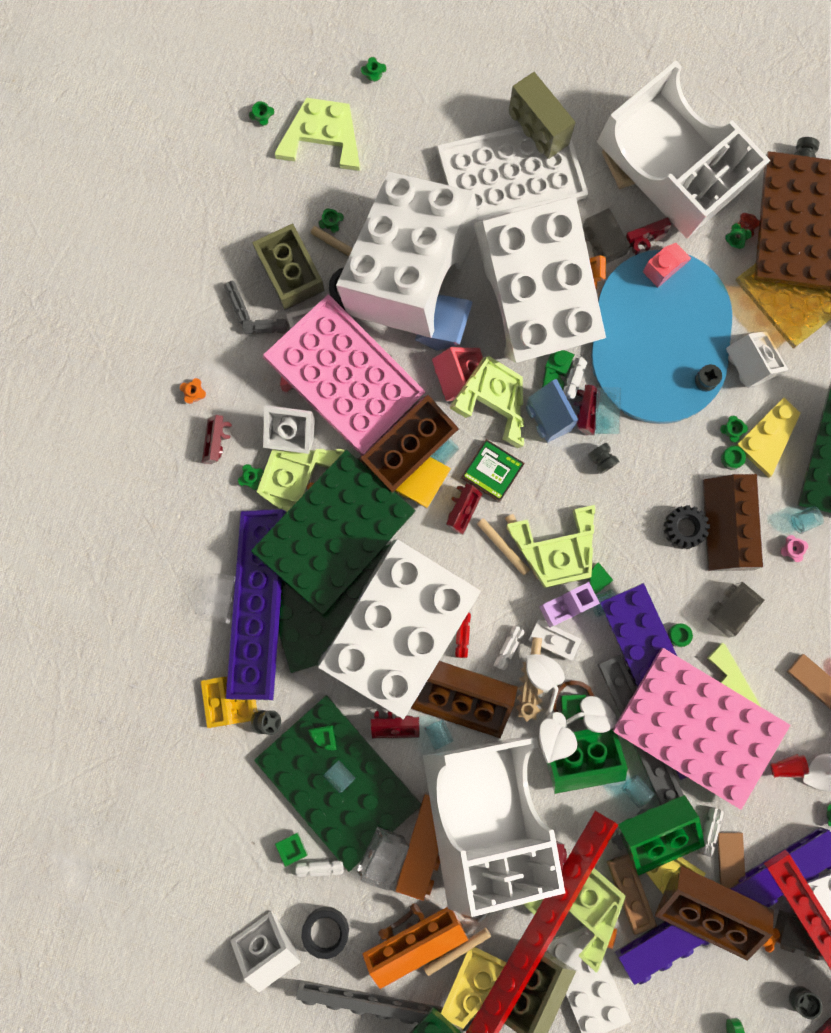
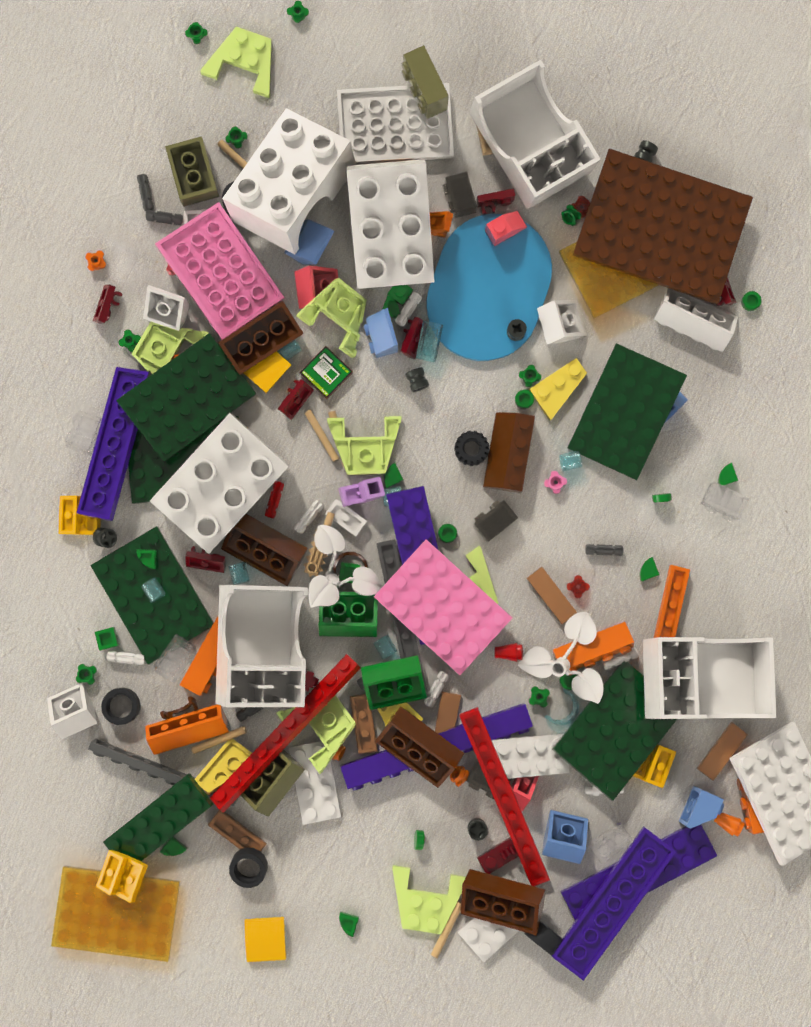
camera: 10 degrees right, 5 degrees up
none -> green plate [76,664,97,685]

